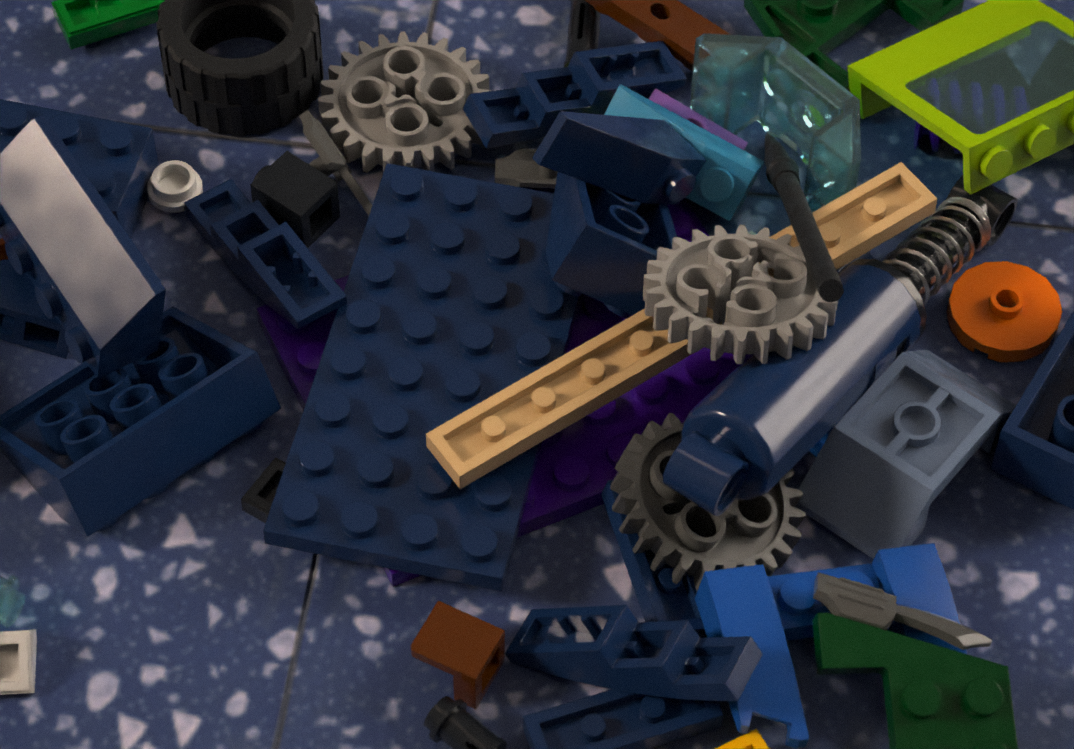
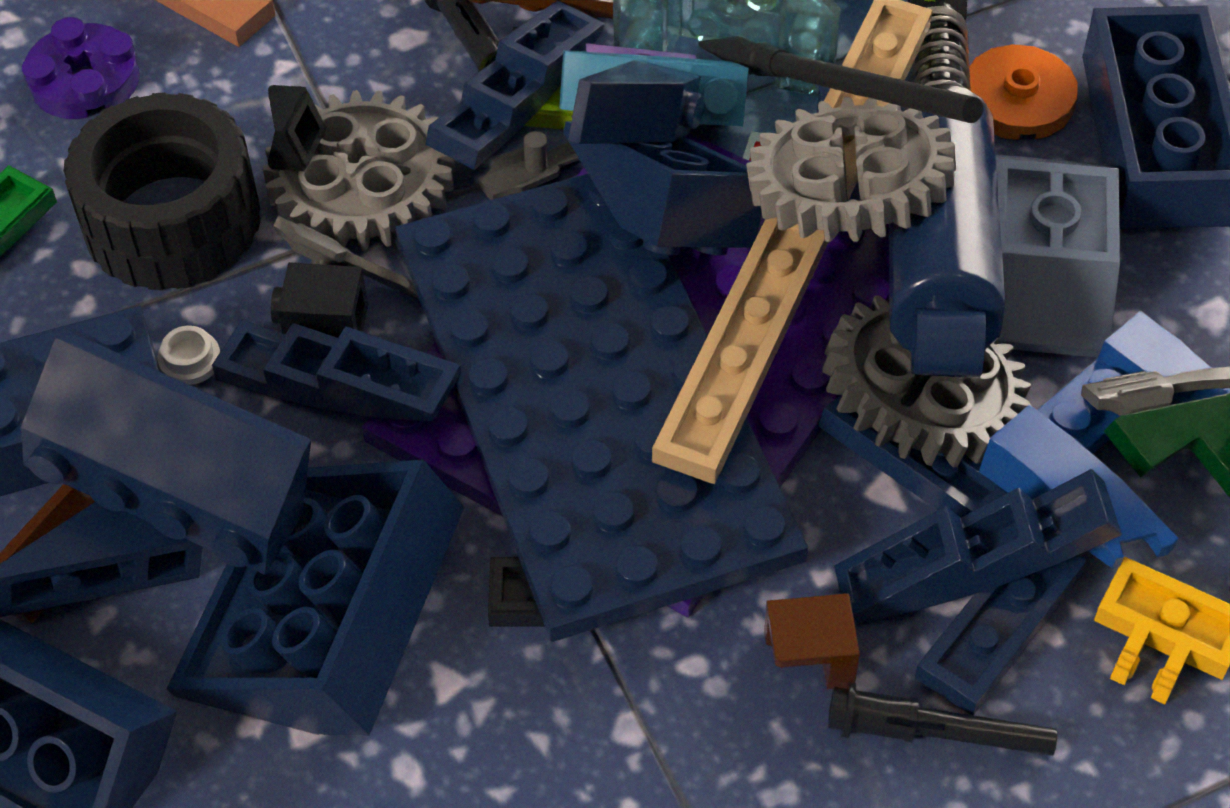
camera: 30 degrees left, 0 degrees up
none -> black slope [268,85,327,172]

